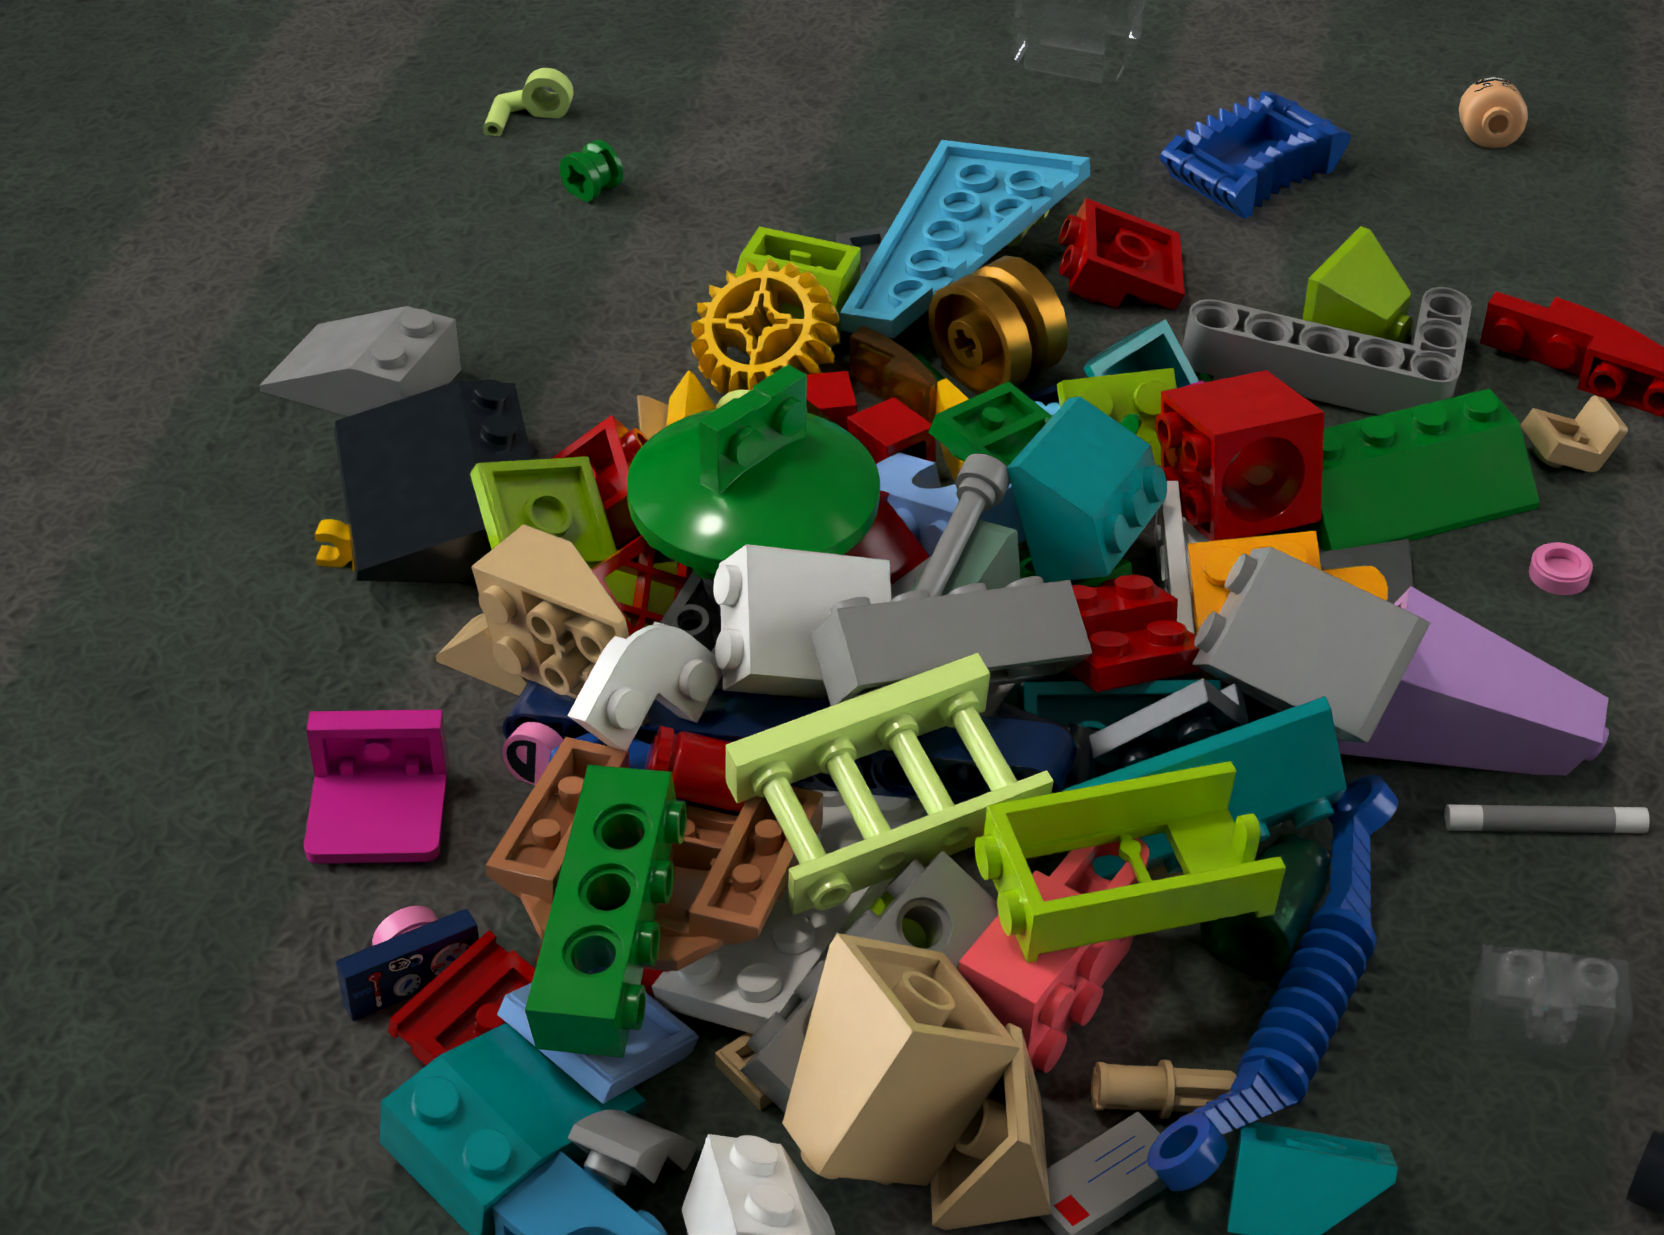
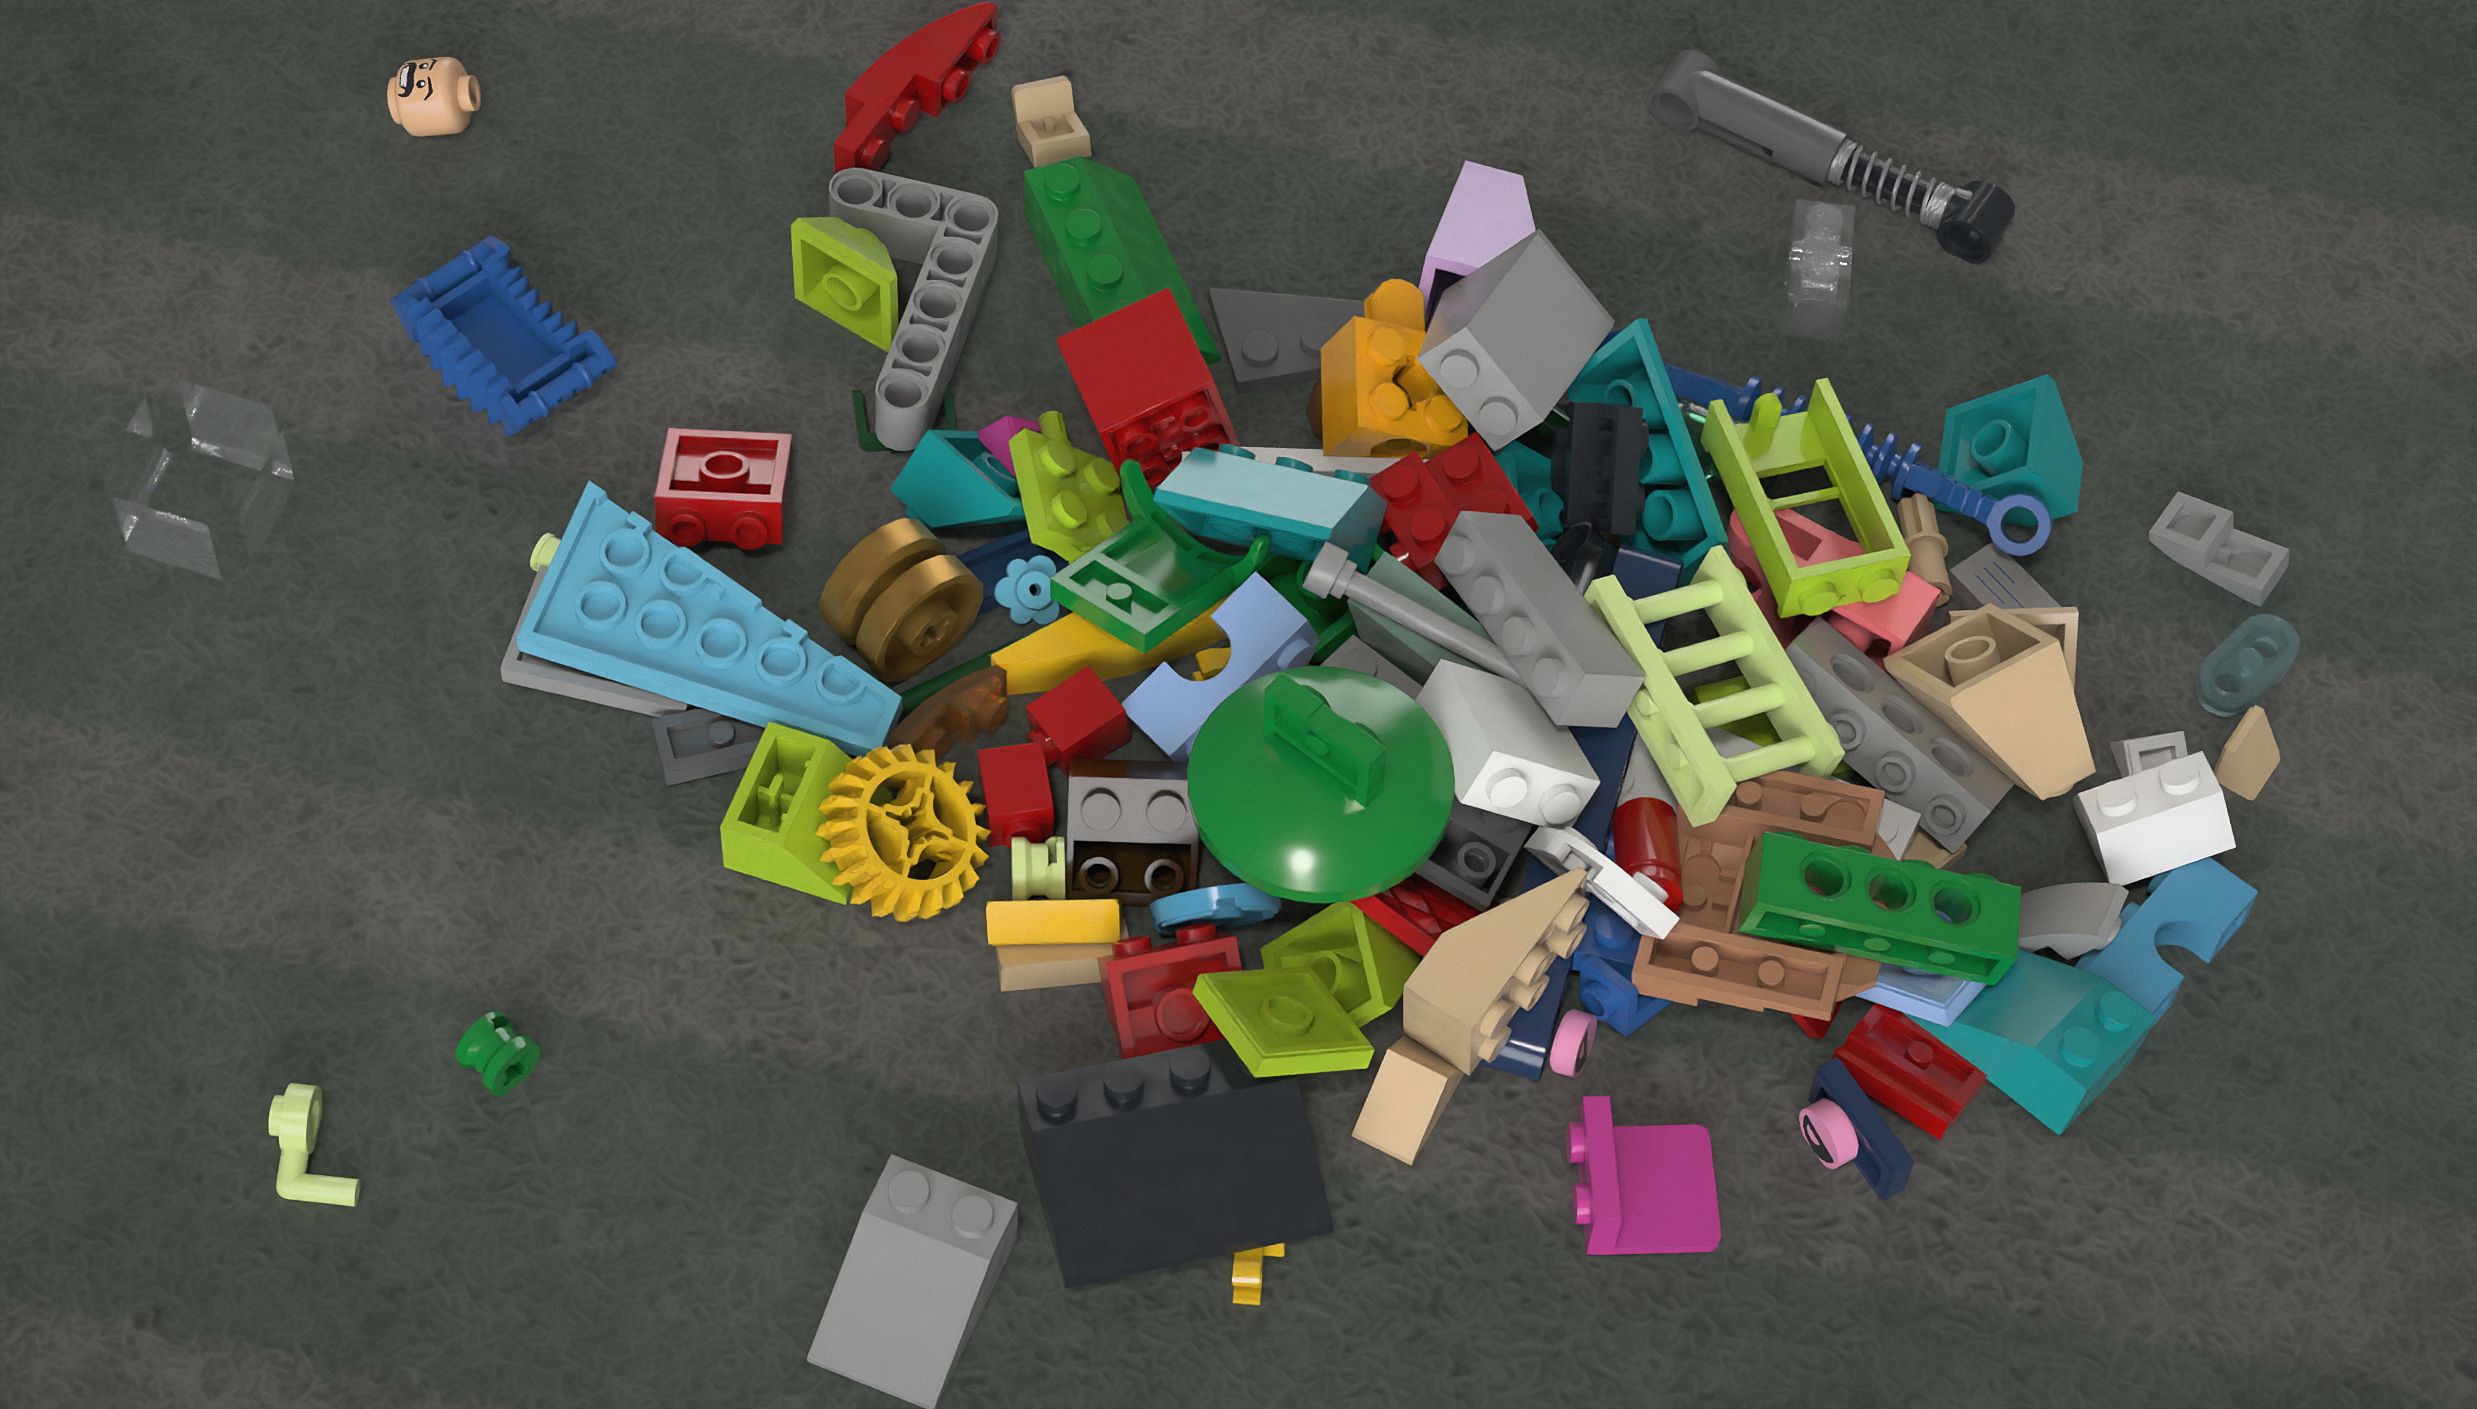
camera: 95 degrees left, 15 degrees up
light grey bar [1444,804,1650,834] -> none
bright pink tile [1529,542,1593,595] -> none

